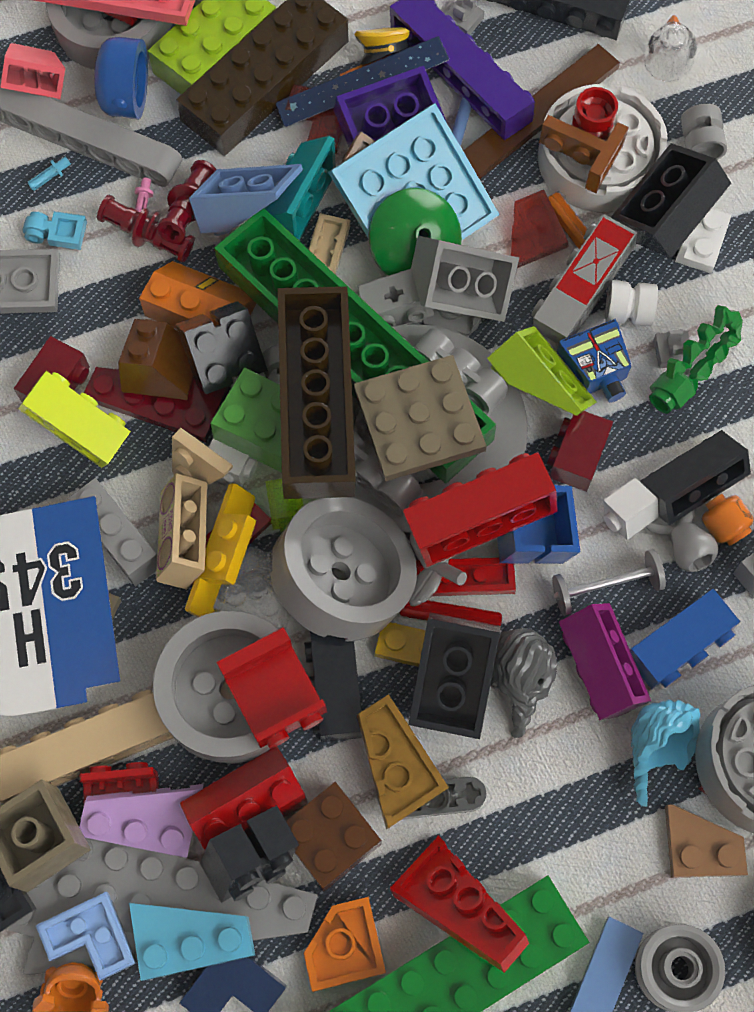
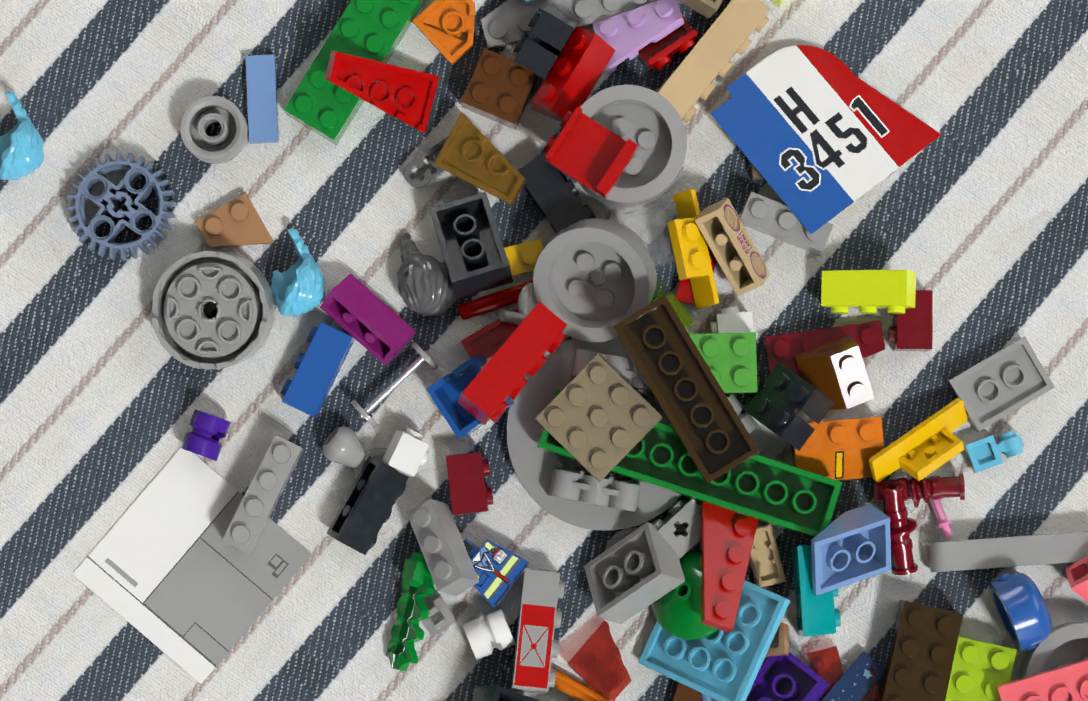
camera: 150 degrees right, 15 degrees up
medium azure piece [28,156,71,191] -> none
tan wing [172,428,233,485] -> none
lime slope [487,326,597,416] -> none
orange head [701,493,754,546] -> none
none -> light grey brick [407,499,479,596]
none -> red wing [699,501,758,632]
none -> yellow bracket [869,398,968,482]

